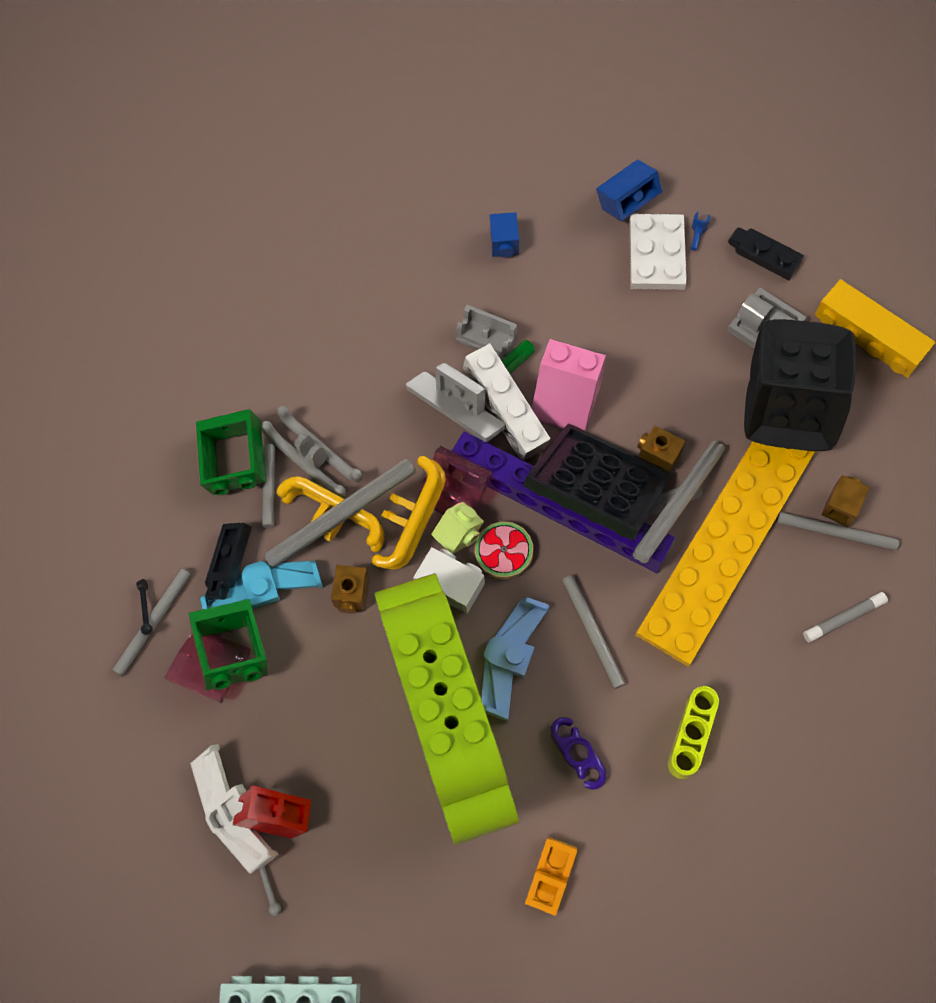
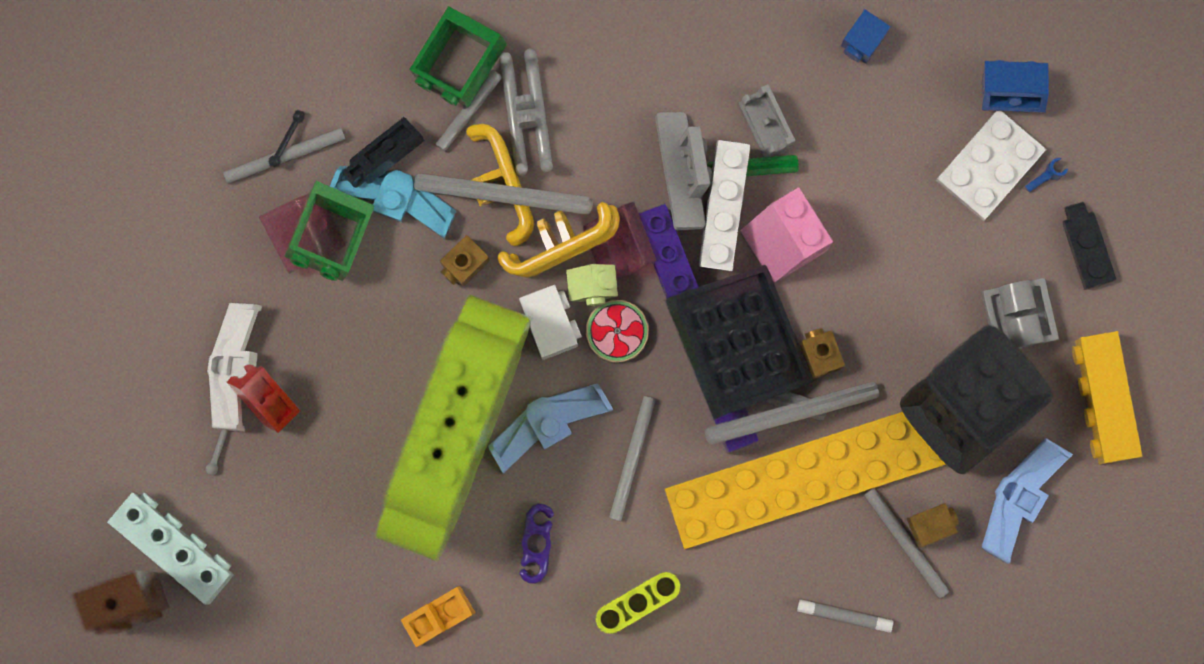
camera: 35 degrees right, 15 degrees up
none -> light blue plate [982,438,1073,564]

